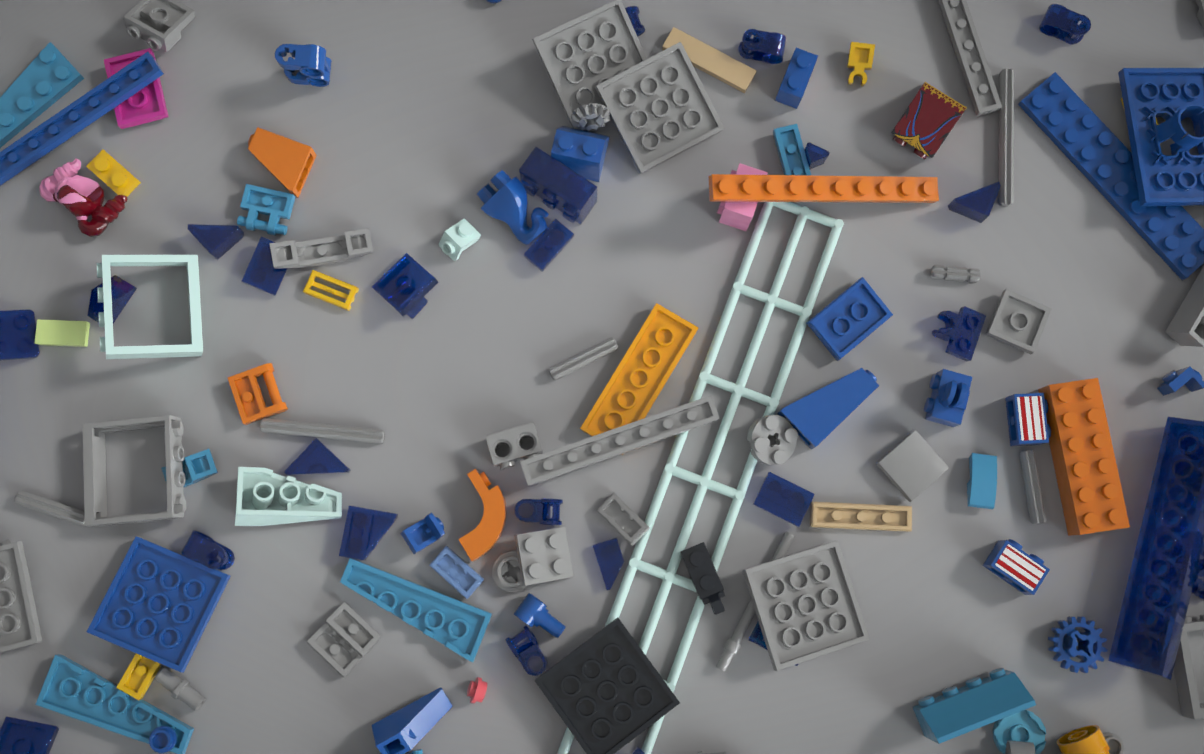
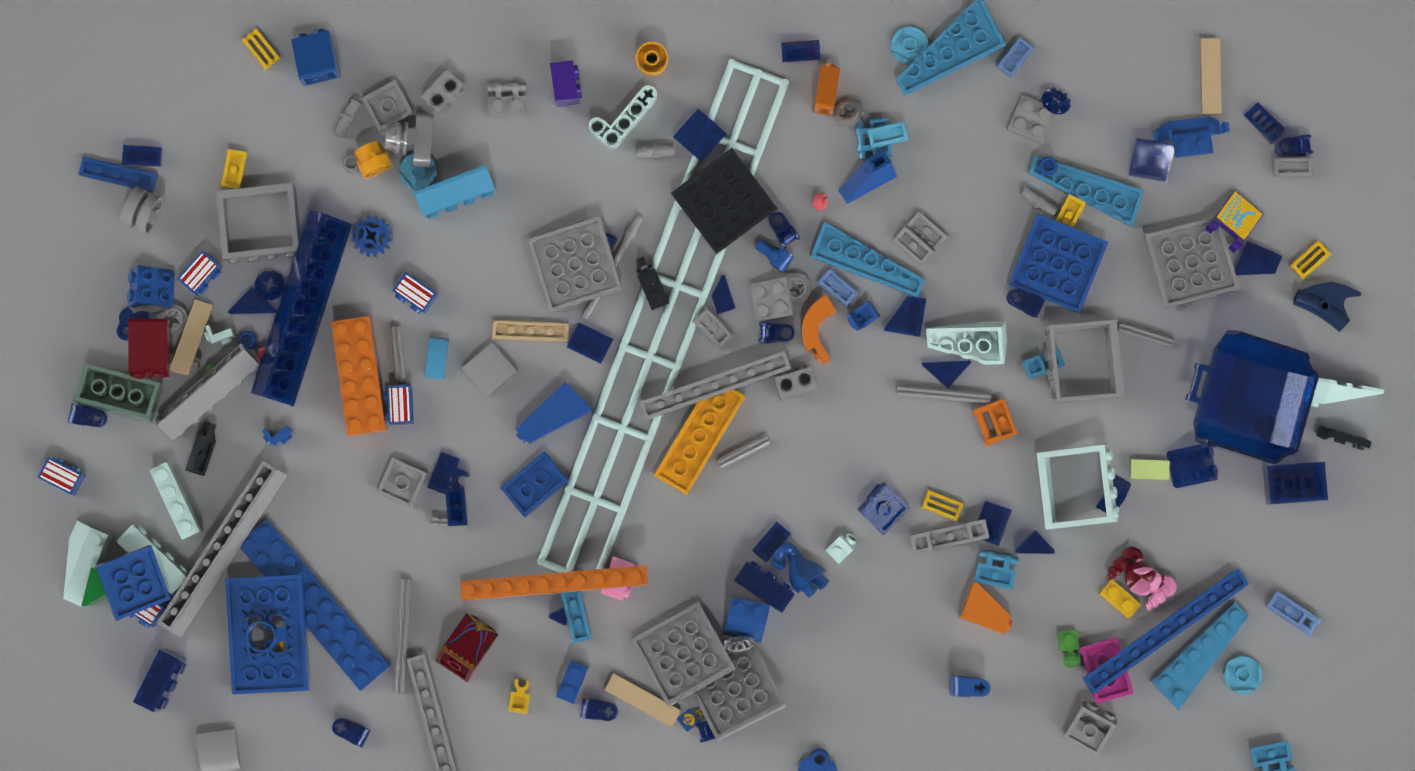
camera: 175 degrees left, 5 degrees up
light grey plate [747,415,798,465] -> none
blue brick [924,369,972,427] -> none
clear blue slope [948,182,1001,223] -> none
none -> clear blue slope [445,487,468,527]
none -> sticker [677,707,705,732]
none -> bright green plate [1057,630,1081,668]

